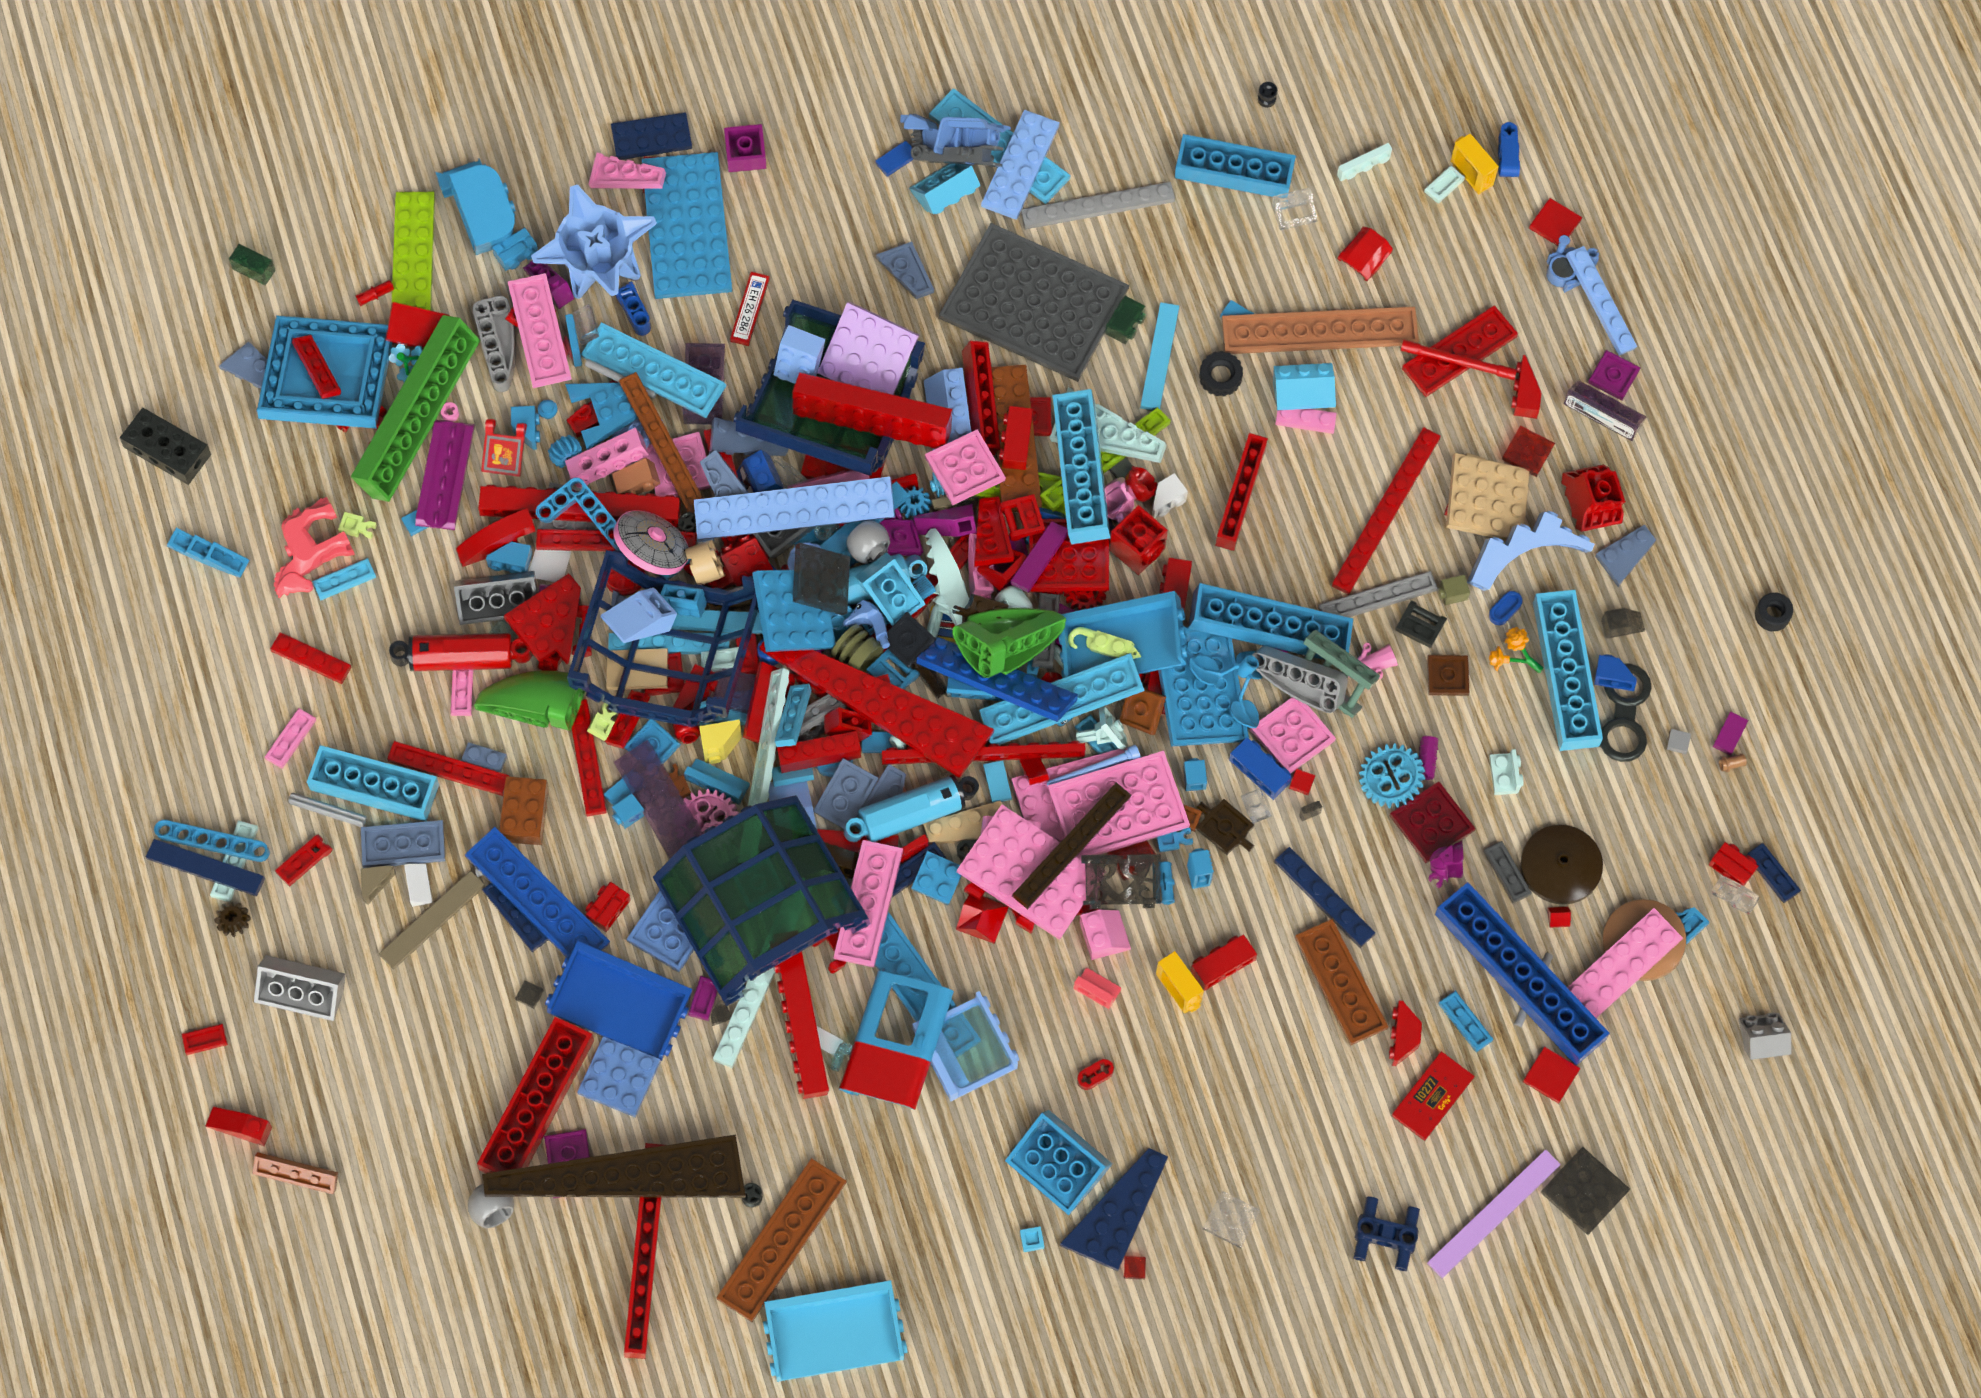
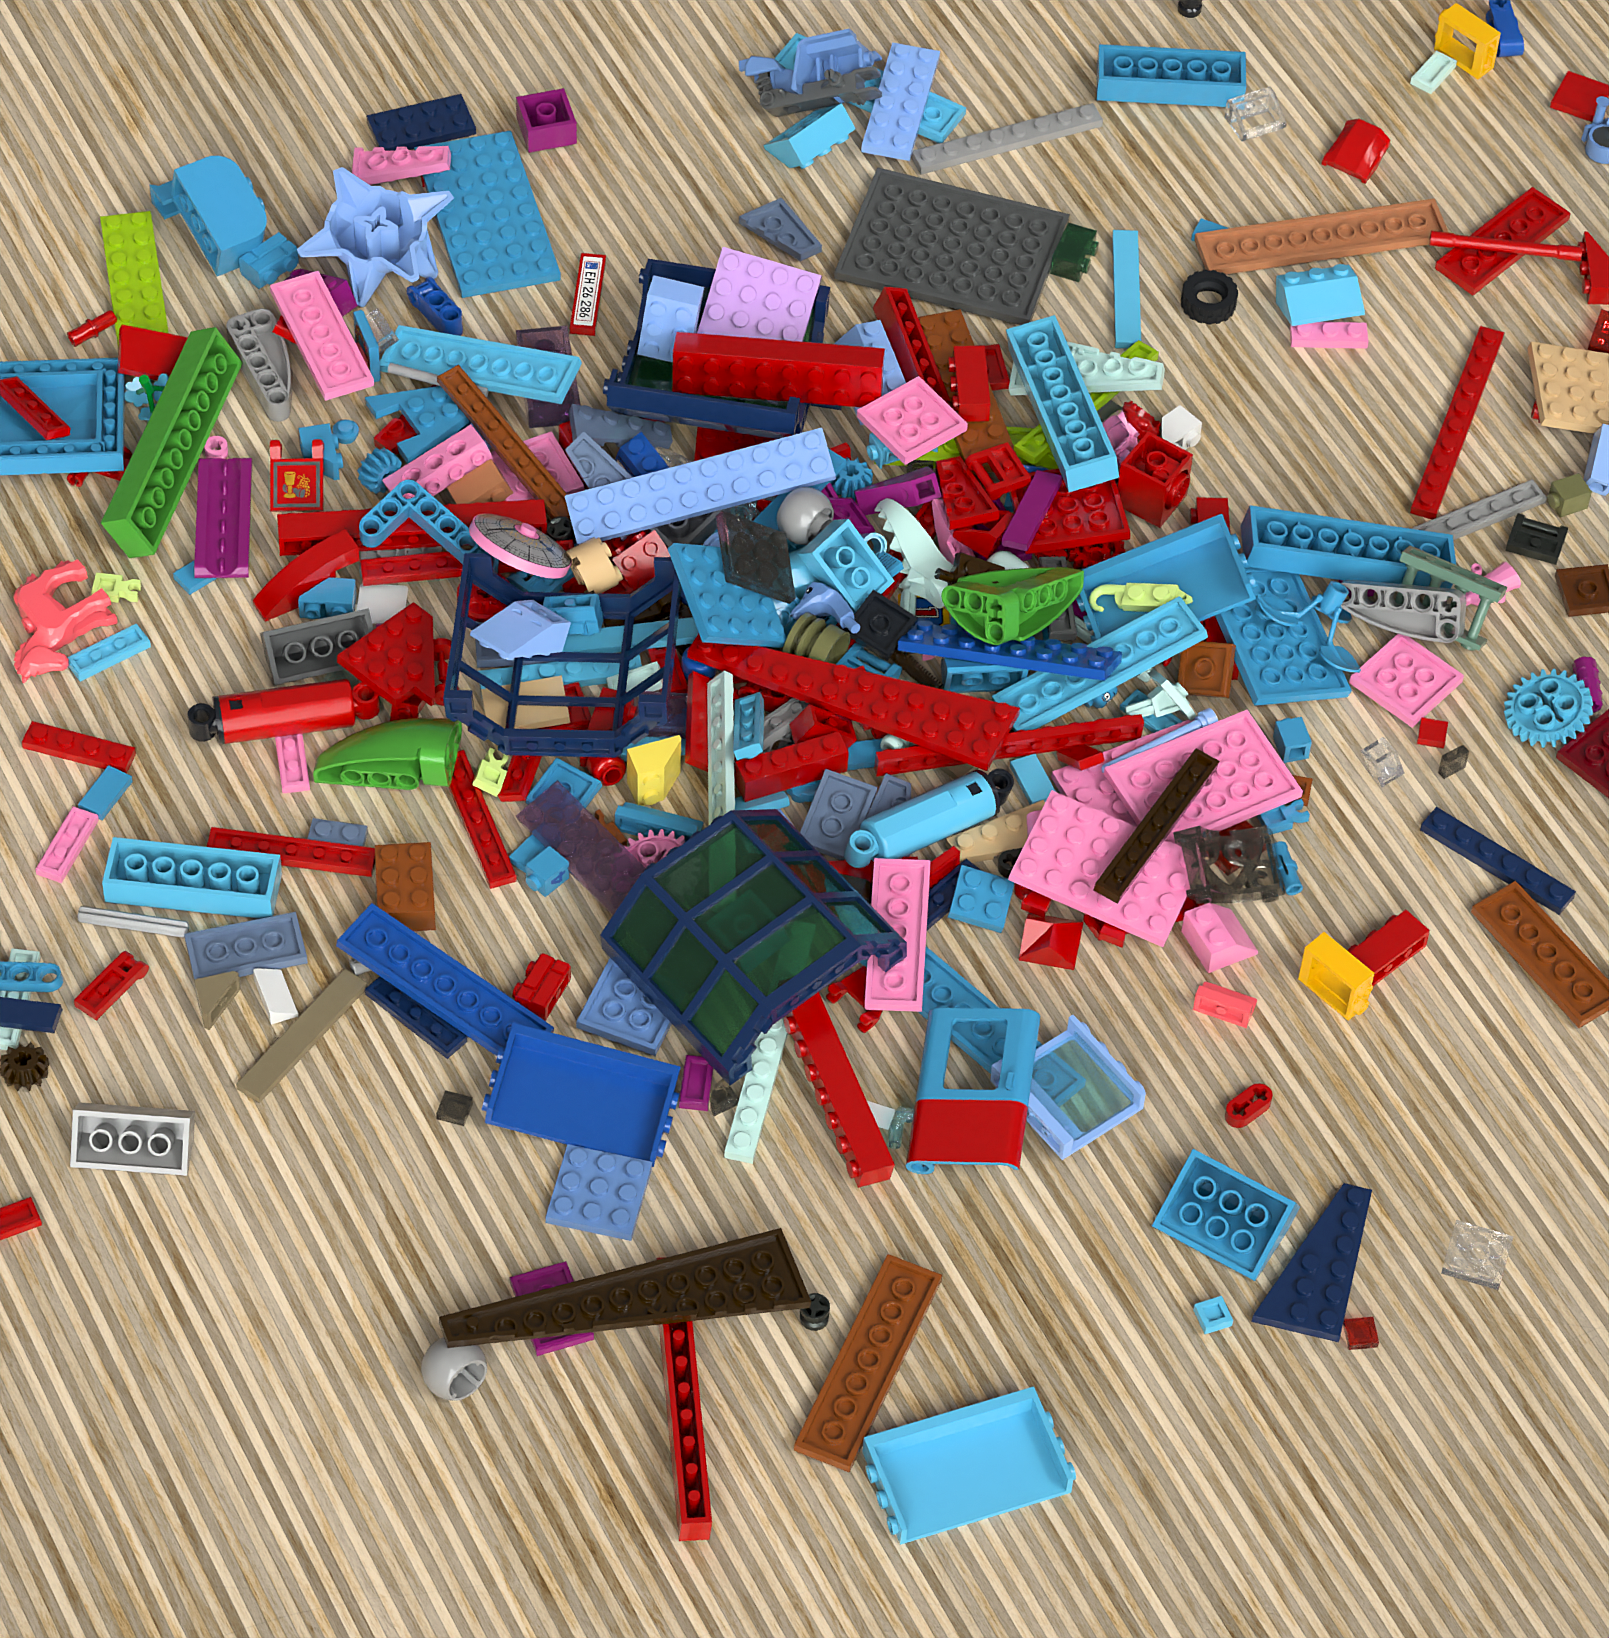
camera: 10 degrees left, 15 degrees down
red slope [205,1107,272,1146] -> none
plate [252,1152,338,1194] -> none
red brick [477,1017,594,1173] -> none
blue tile [876,141,914,177] -> none
dark tan plate [932,496,953,512] -> none
dark azure brick [1187,848,1214,889] -> none
dark brown plate [1197,799,1255,855] -> none
red brick [1215,433,1268,551] -> none
blue brick [1229,737,1292,800] -> none
light aqua plate [1337,143,1392,181] -> none
none -> dark azure tile [78,765,133,821]

